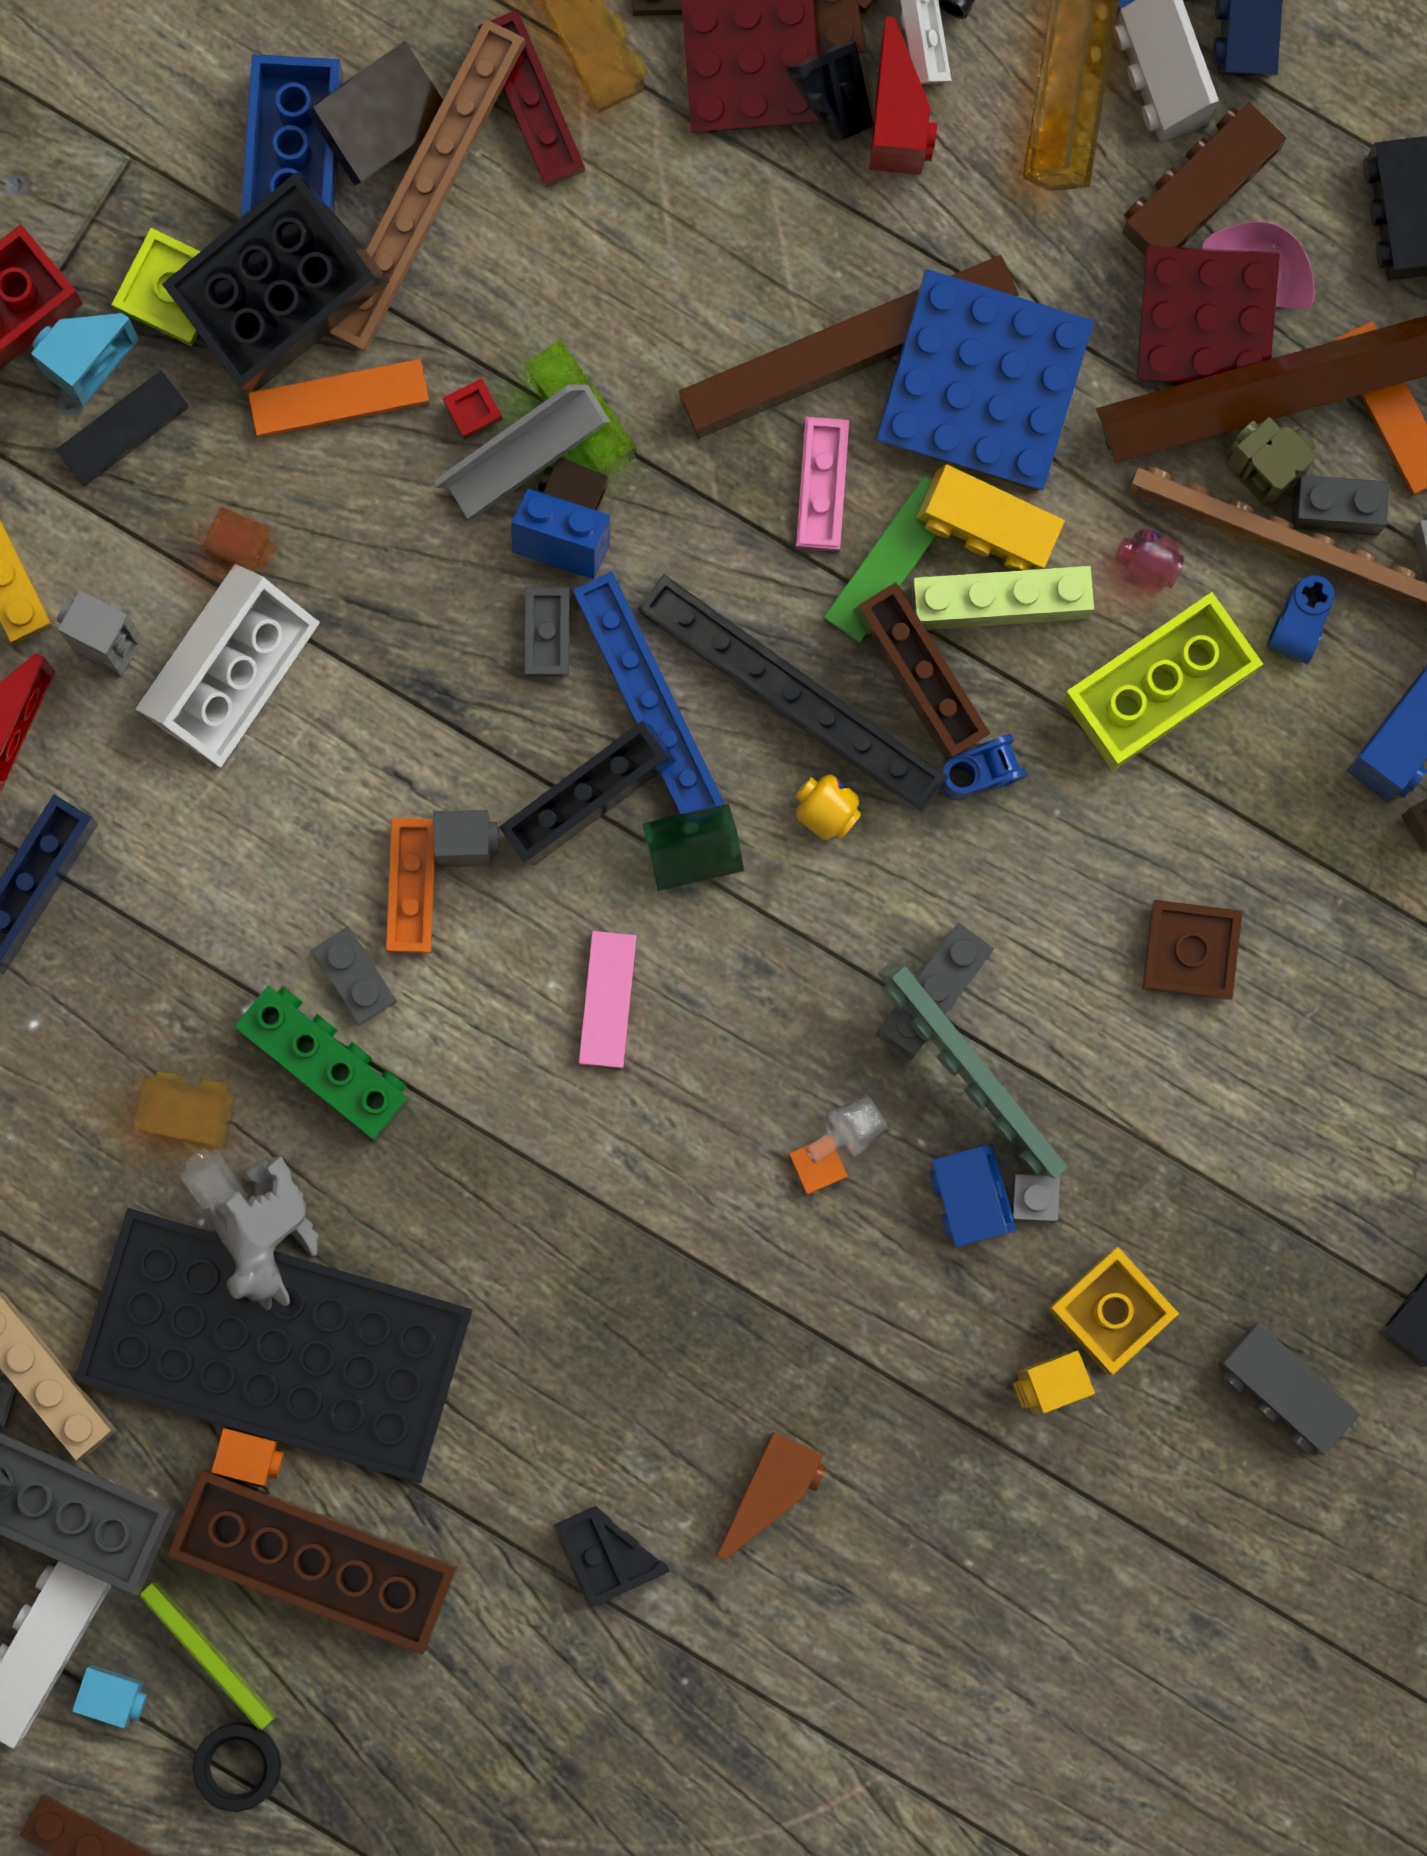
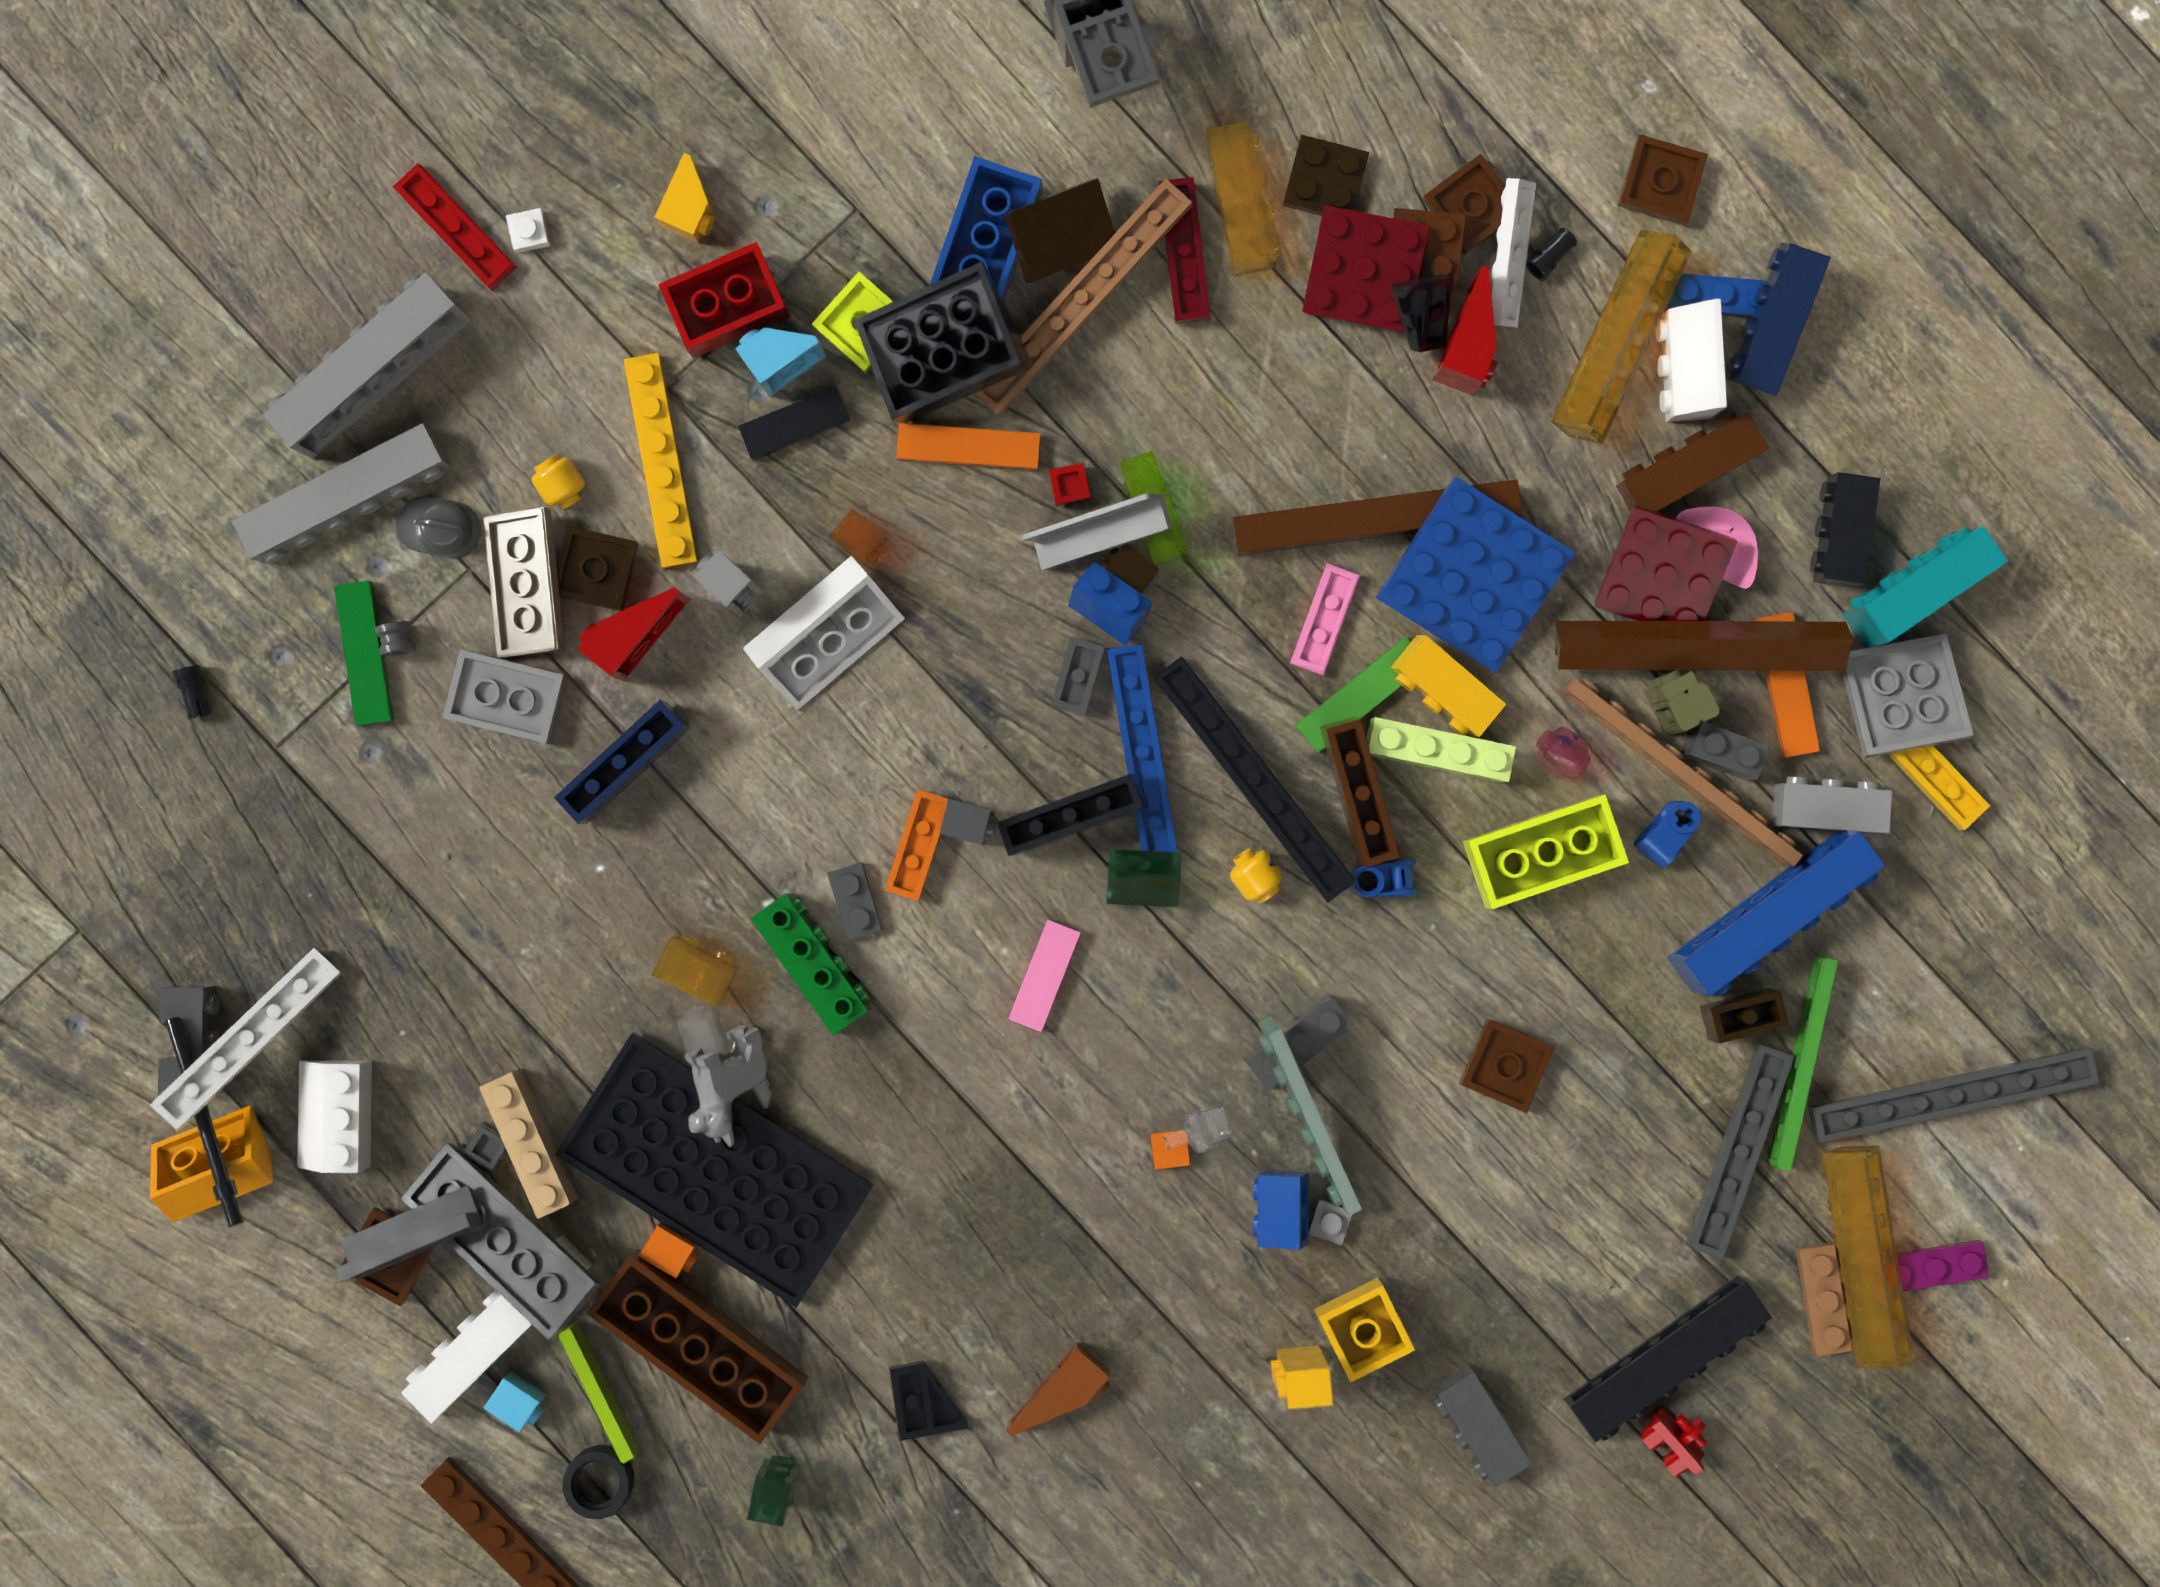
camera: 25 degrees right, 5 degrees up
none -> clear green brick [747,1455,800,1527]

